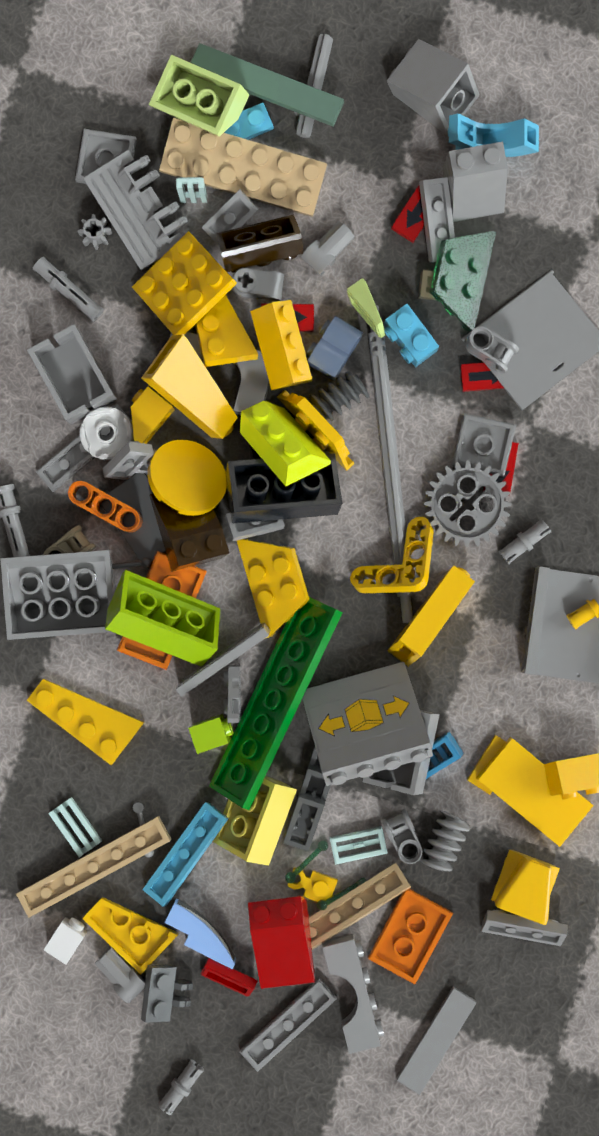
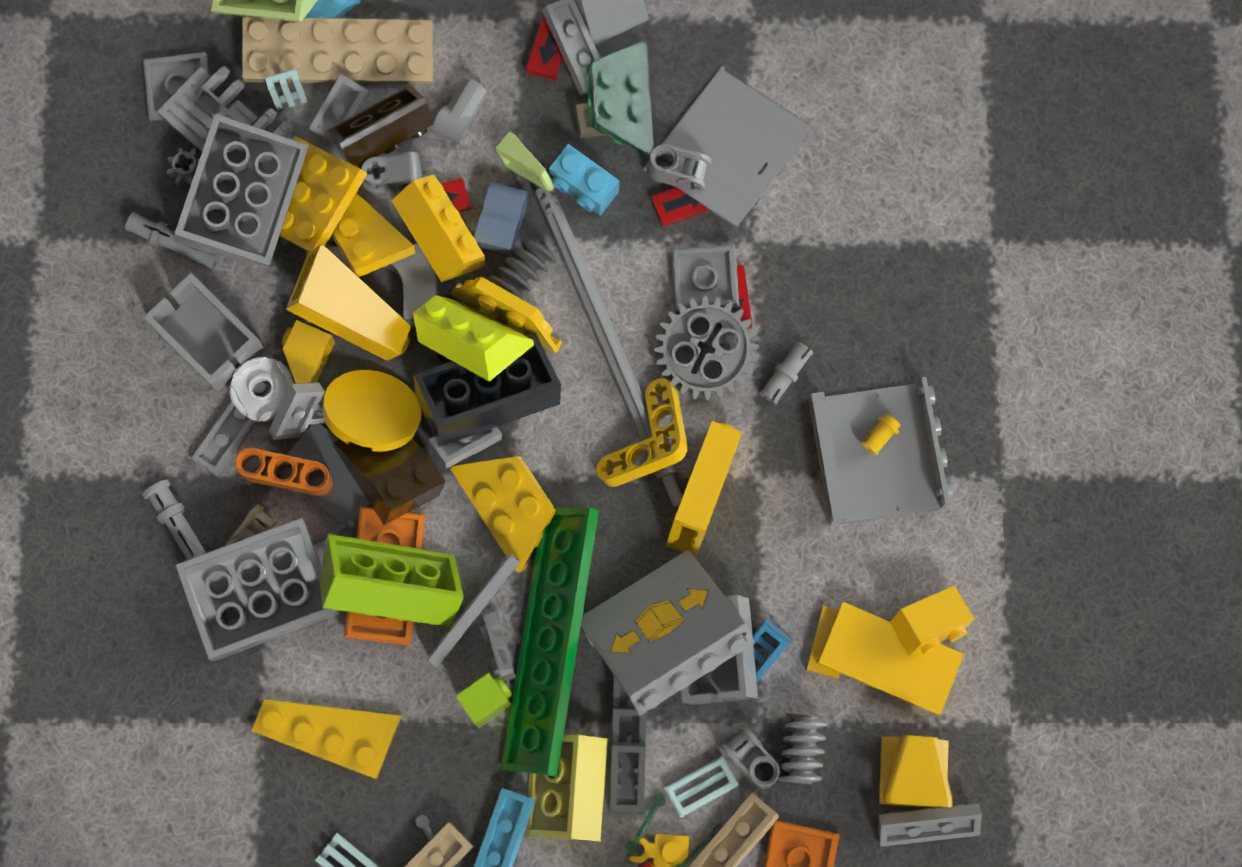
camera: 20 degrees left, 10 degrees down
none -> light grey slope [174,114,309,267]

